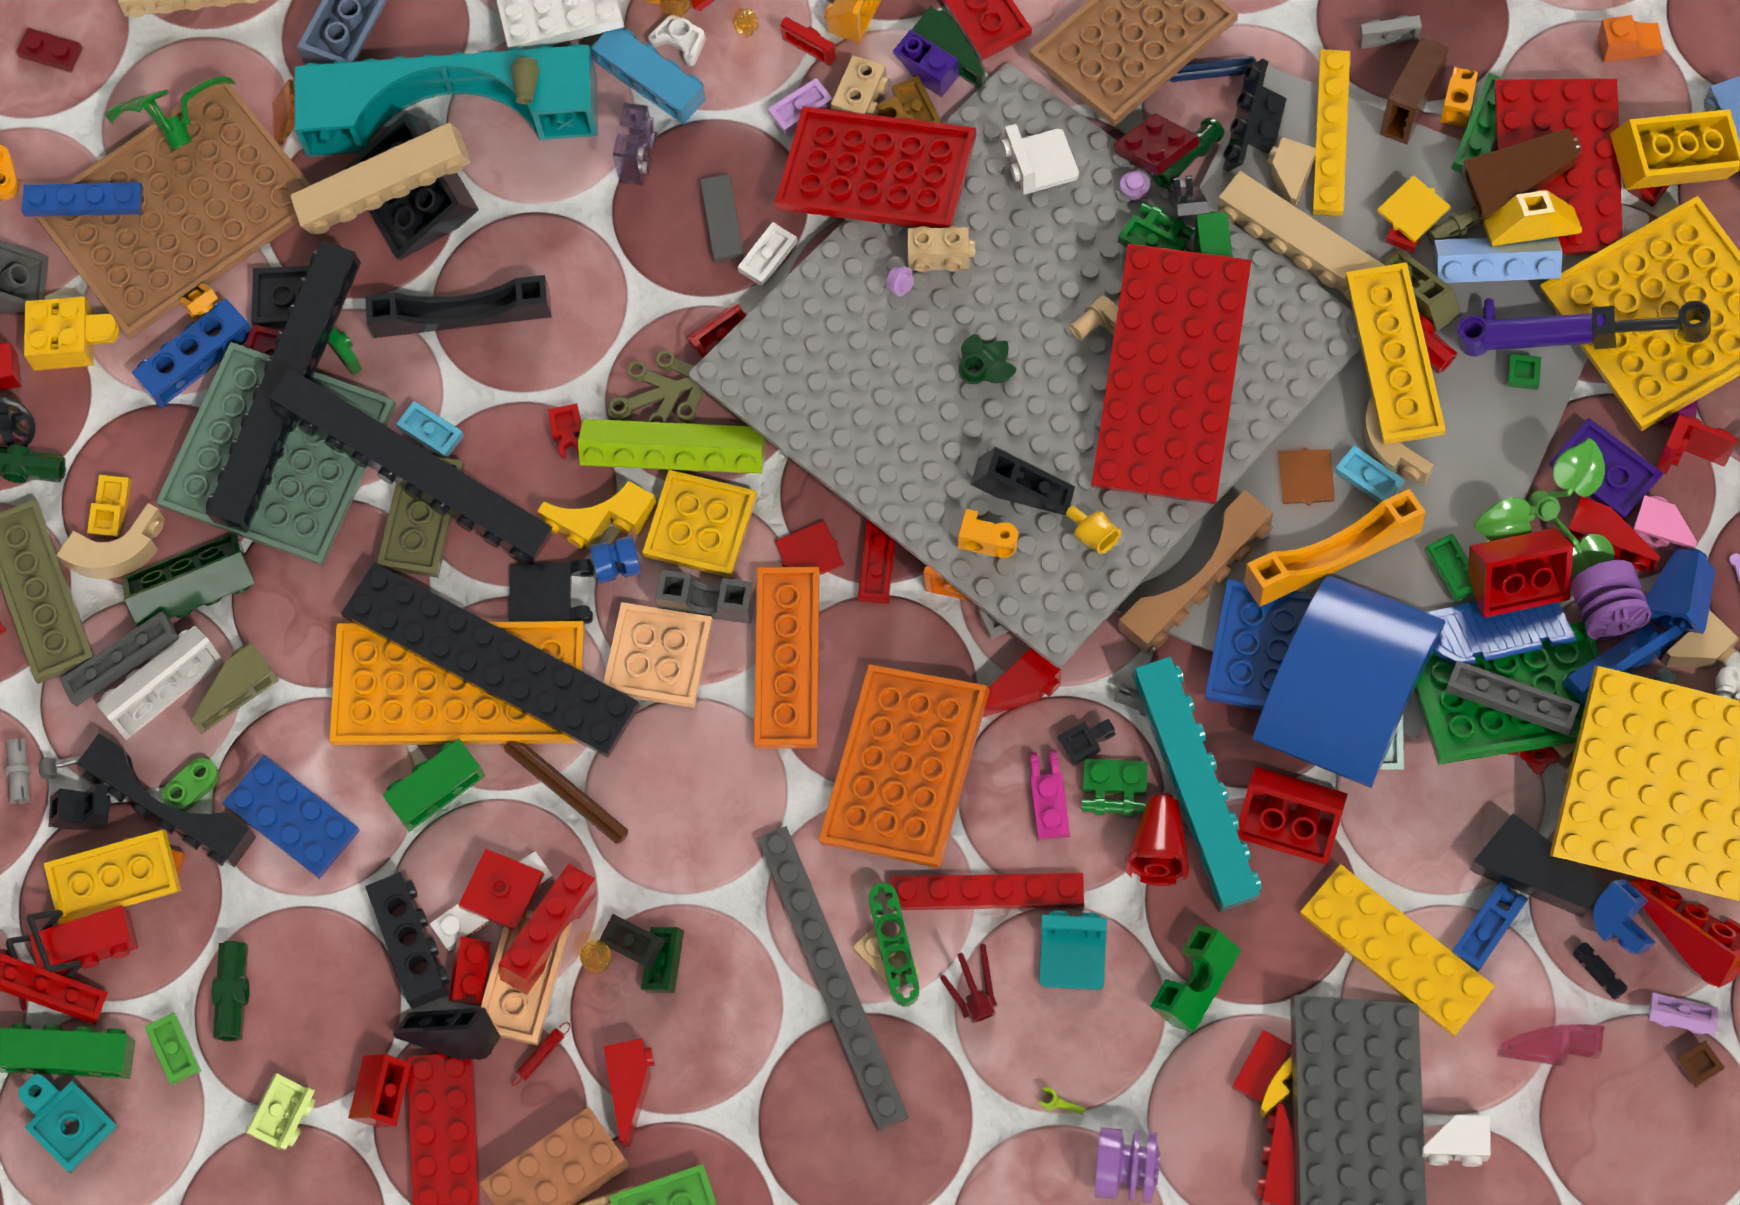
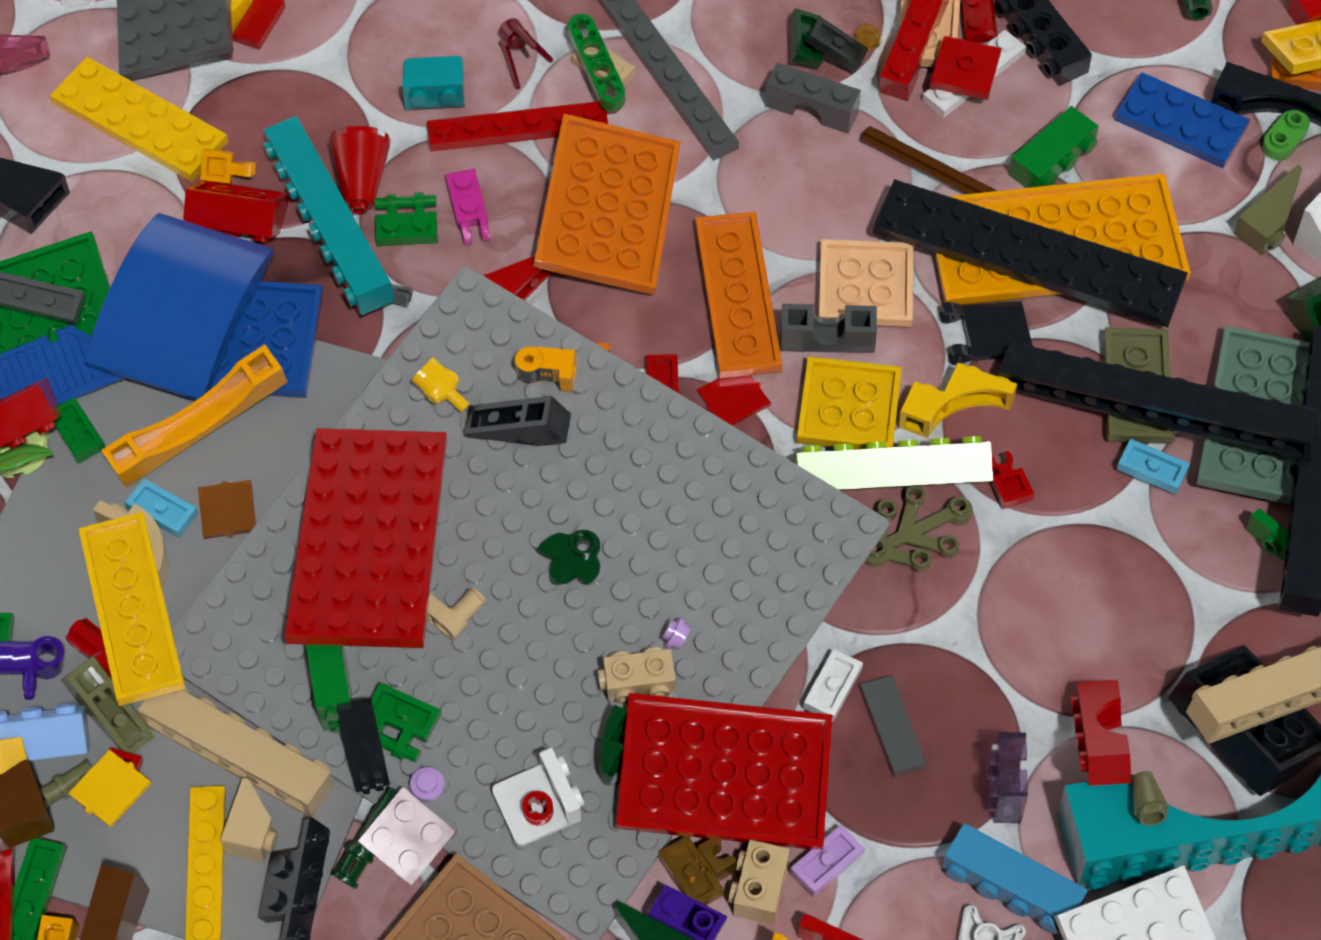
camera: 165 degrees right, 10 degrees down
black arch [365,275,552,338] -> none
blue wheel [590,535,642,584] -> none
red slope [686,304,746,359] -> none
black plate [1057,719,1116,766] -> none
medium nougat arch [1119,490,1273,654] -> none
green arch [1150,924,1241,1033] -> none
blue plate [1452,881,1528,972] -> none
none -> light orange plate [200,149,256,183]
none -> red bush [522,791,554,826]
none -> dark green slope [600,705,627,786]
none -> dark grey arch [765,63,861,134]
none -> red arch [1071,680,1131,786]

